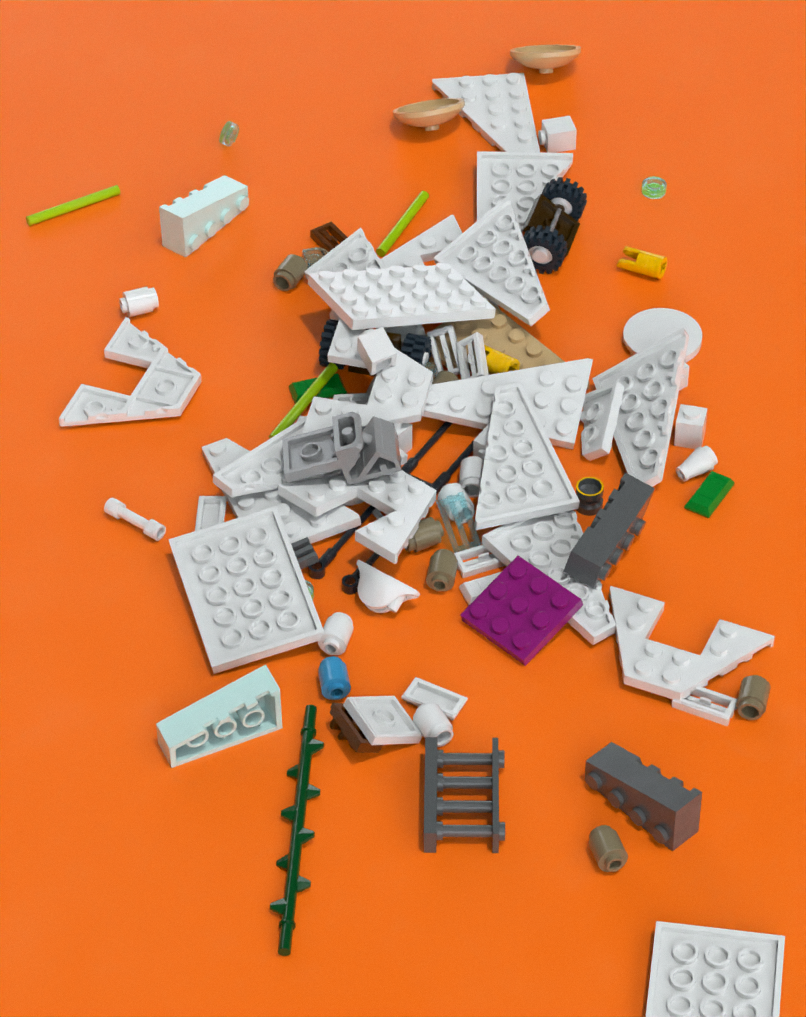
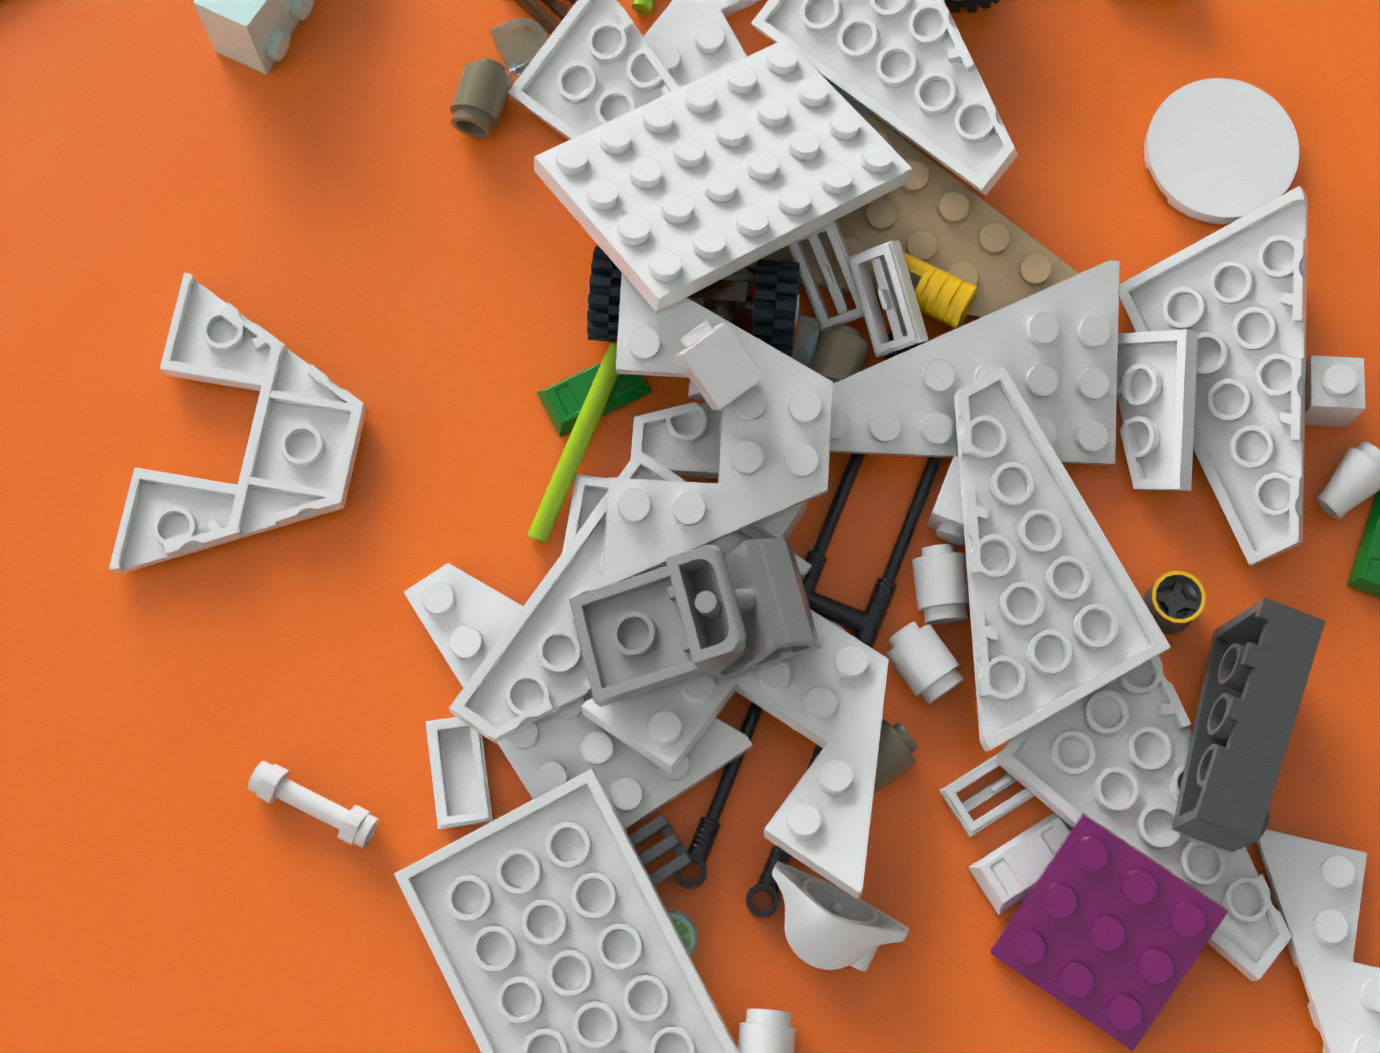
camera: 10 degrees left, 30 degrees up
white brick [119,286,159,317] -> none
dark tan brick [426,549,458,591] -> none
clear light blue tile [436,491,481,553] -> none

